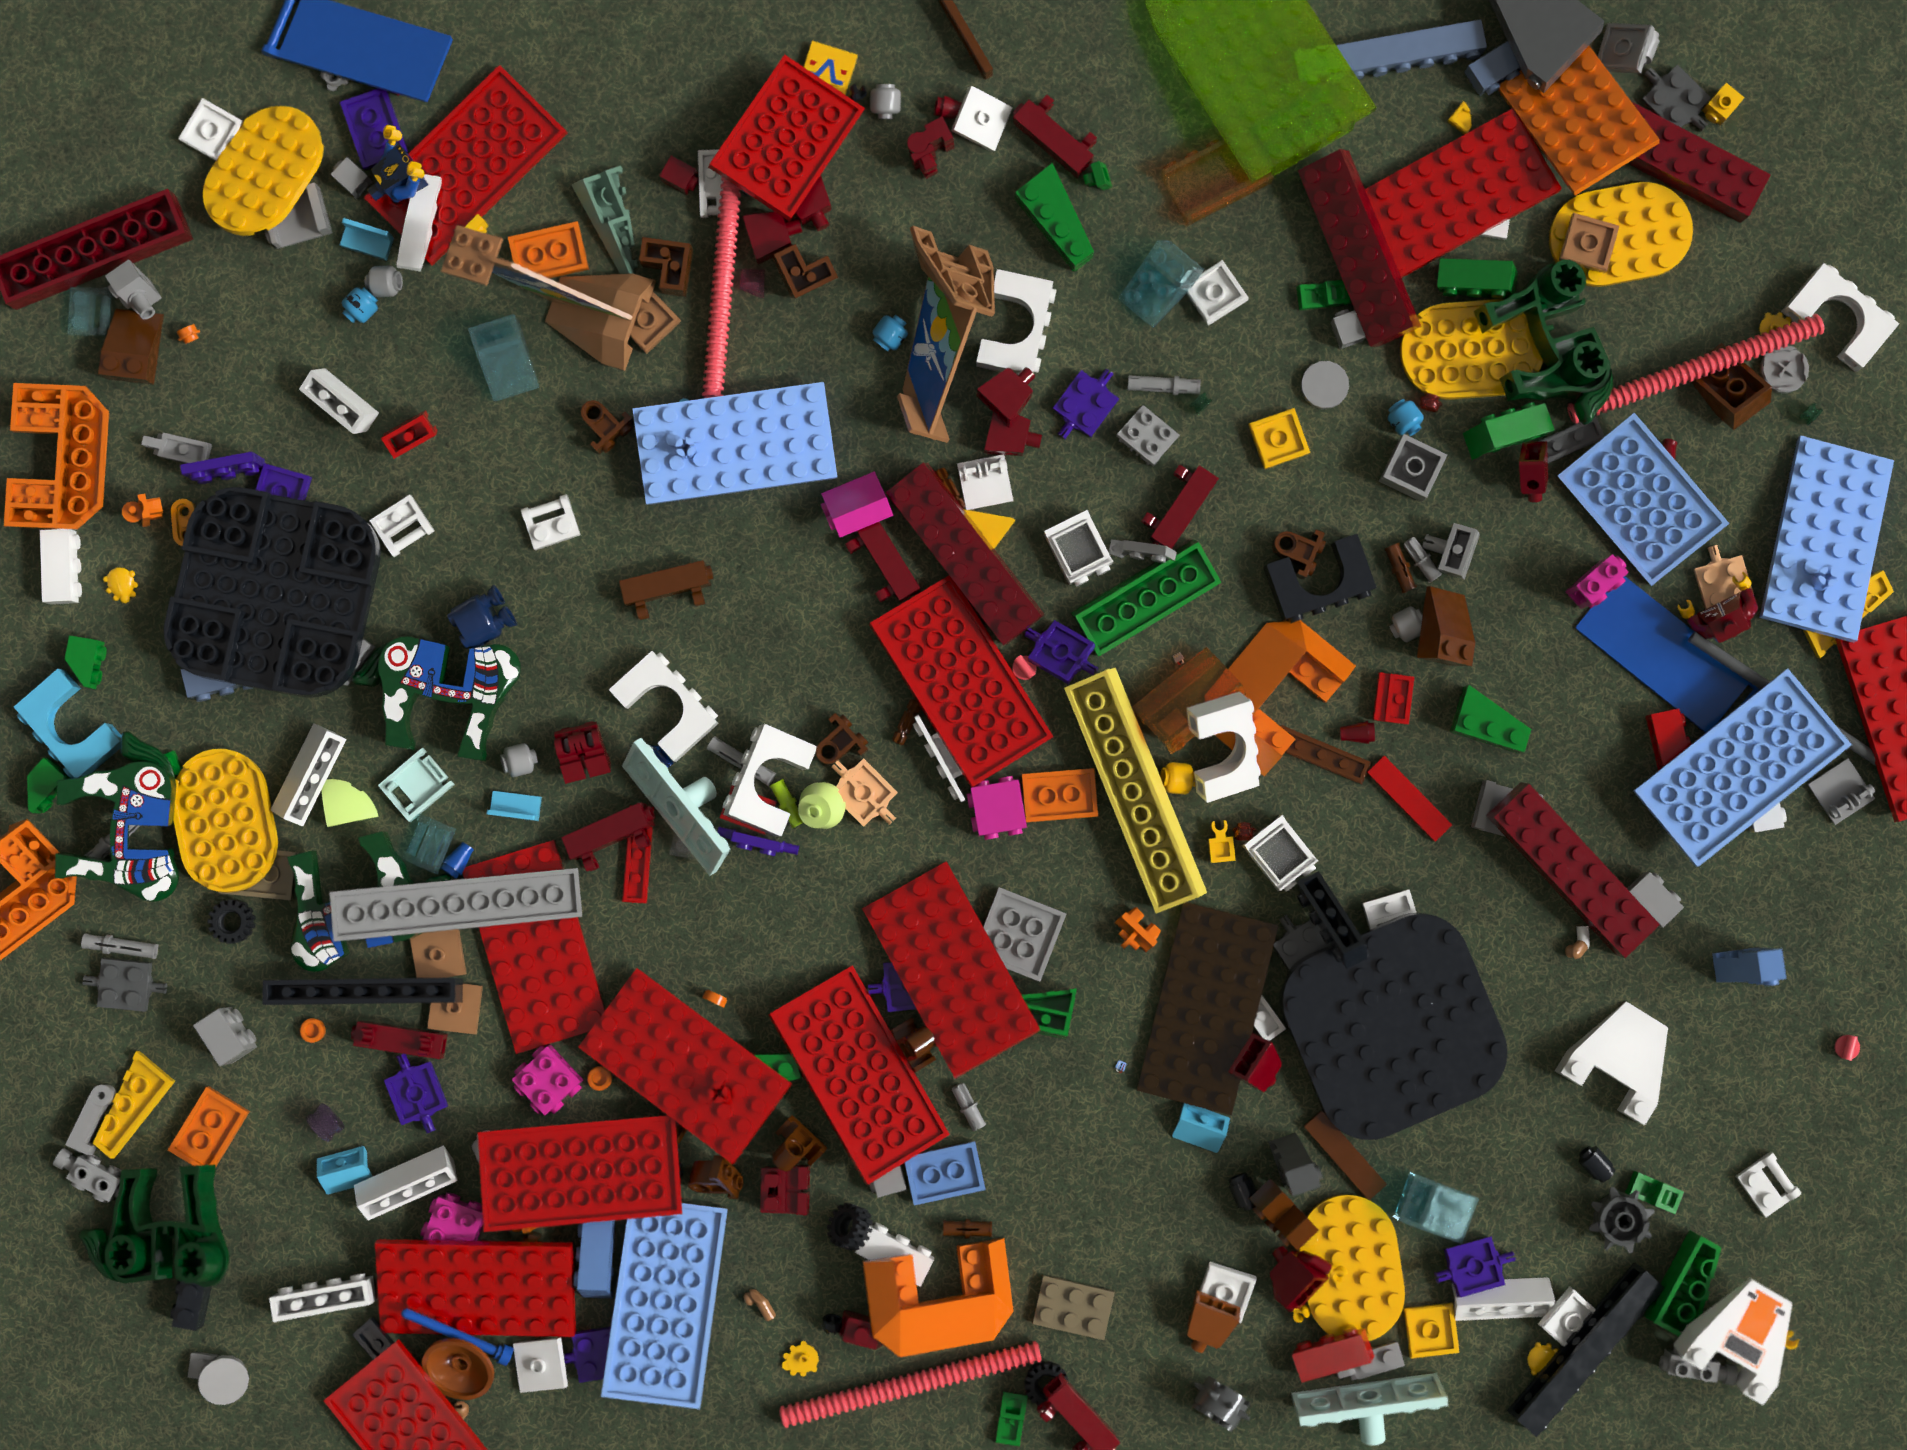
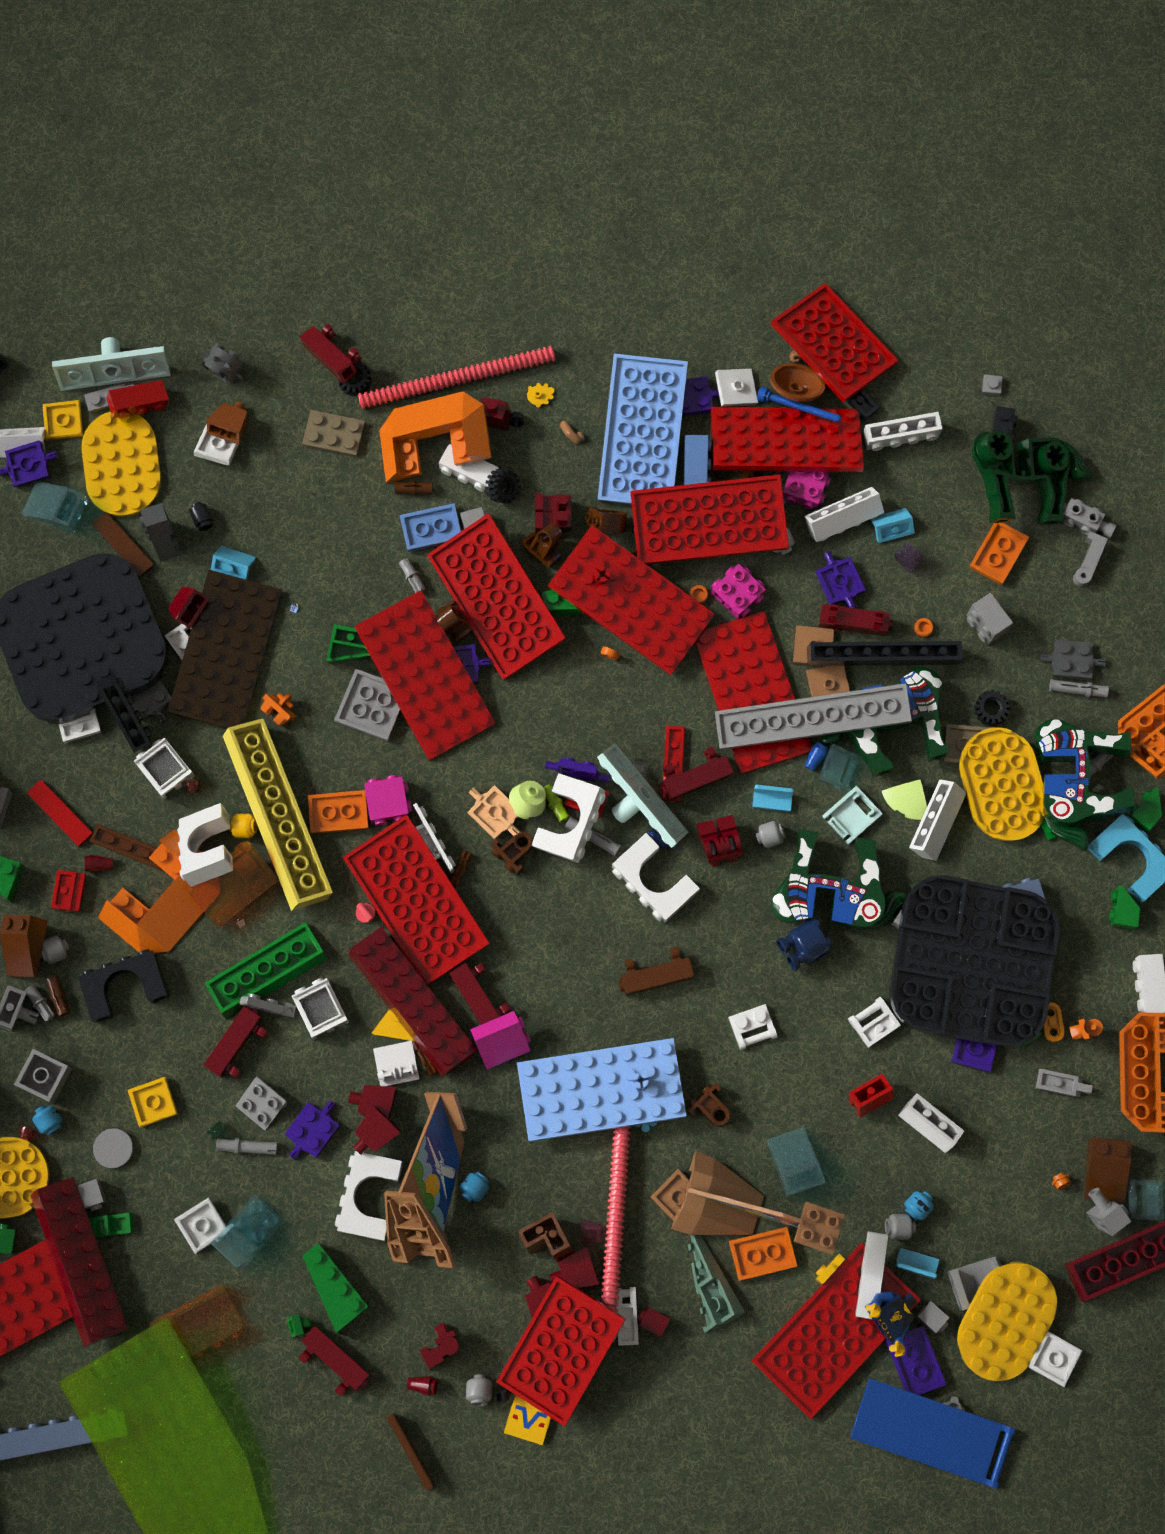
camera: 175 degrees right, 10 degrees down
yellow wing [93,1051,175,1159] -> none
yellow piece [103,567,138,604] -> none
dark purple plate [180,452,265,484] -> none
light grey tile [198,1355,249,1405] -> none
reddish brown brick [639,237,693,297] -> none
white plate [951,86,1012,152] -> none
green slope [995,1392,1027,1447] -> none
dark purple plate [1025,620,1098,685] -> none
yellow plate [1208,820,1236,863] -> none
reddish brown brick [1249,1179,1319,1251] -> none
dark red torso [1270,1246,1348,1323] -> none
reddish brown pin [1272,530,1326,580] -> none

